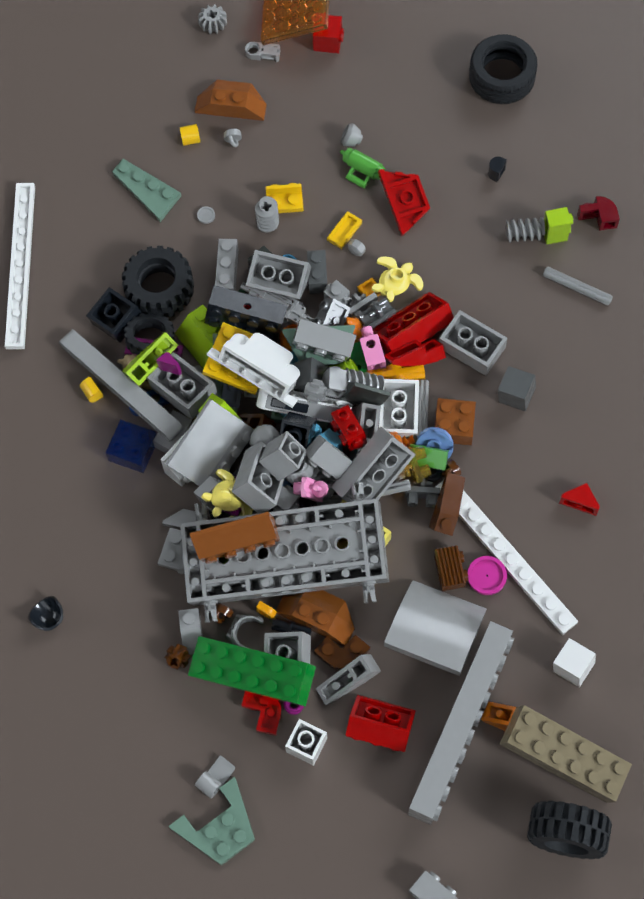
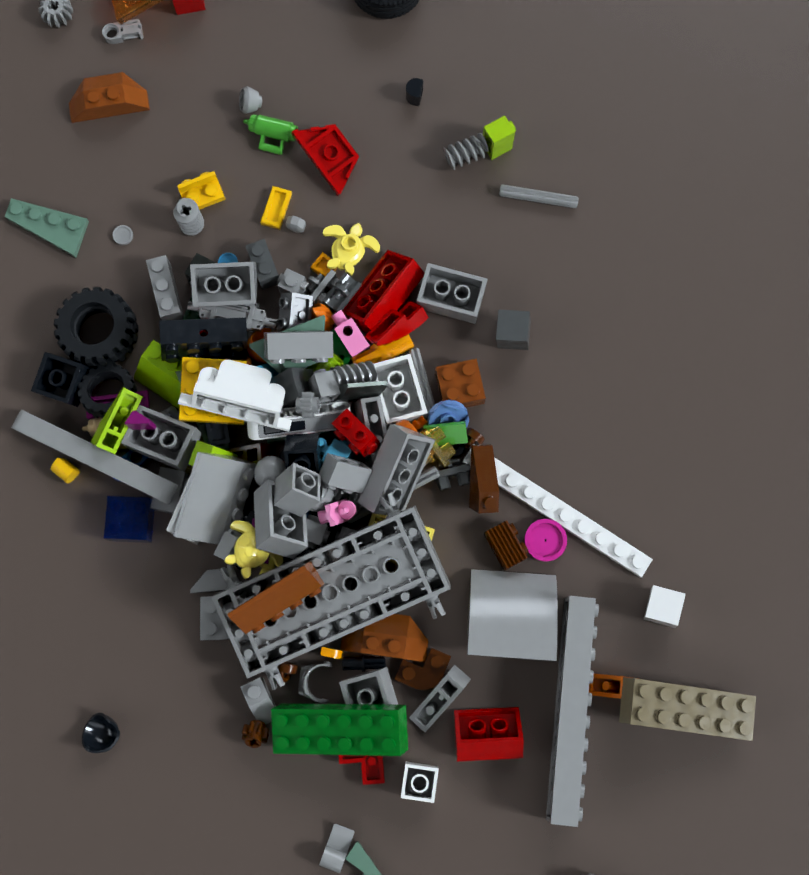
camera: 20 degrees left, 10 degrees up
yellow brick [179,124,200,146] -> none
light grey tile [224,129,242,148] -> none
black tyre [527,801,612,859] -> none
red slope [559,483,600,516] -> none
dark red brick [577,196,620,231] -> none

